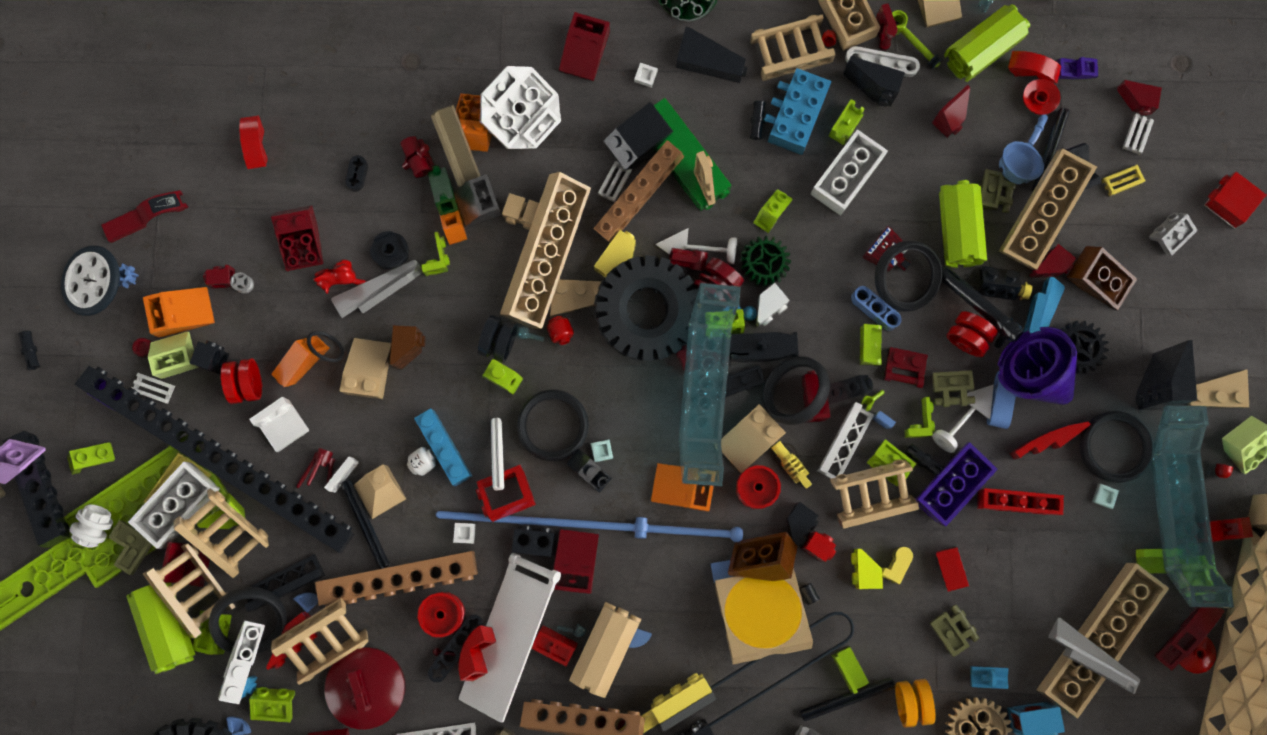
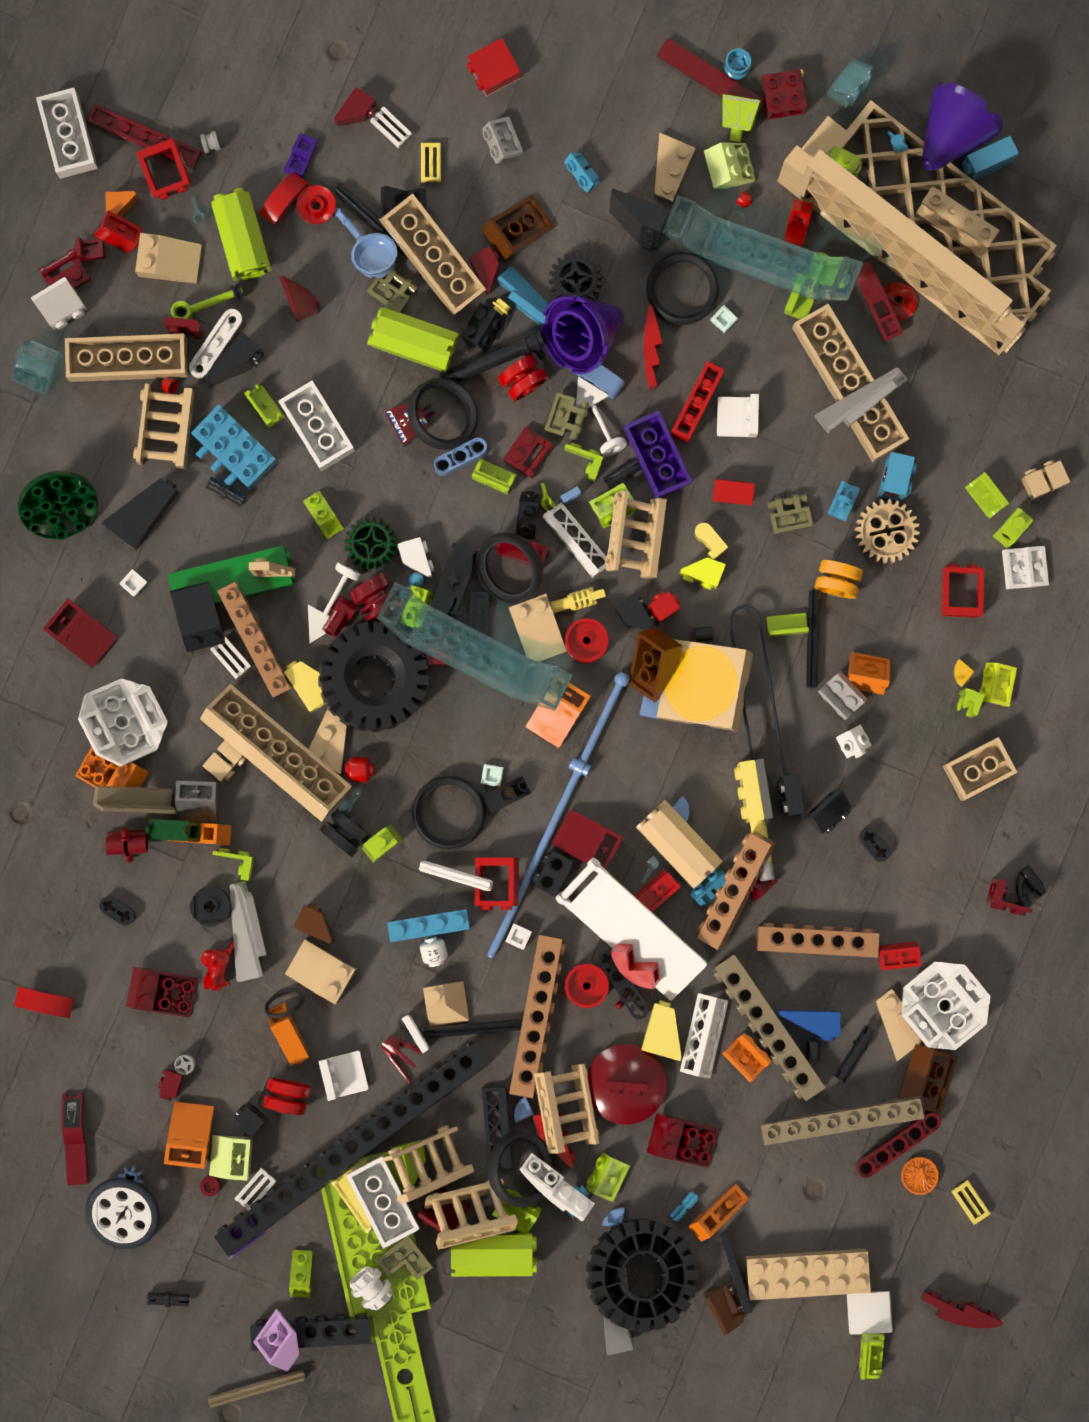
camera: 70 degrees left, 5 degrees up
none -> dark azure hinge [564,151,600,193]
none -> light yellow slope [641,1000,681,1061]
none -> dark azure hinge [690,867,726,907]
none -> white bracket [717,394,759,437]

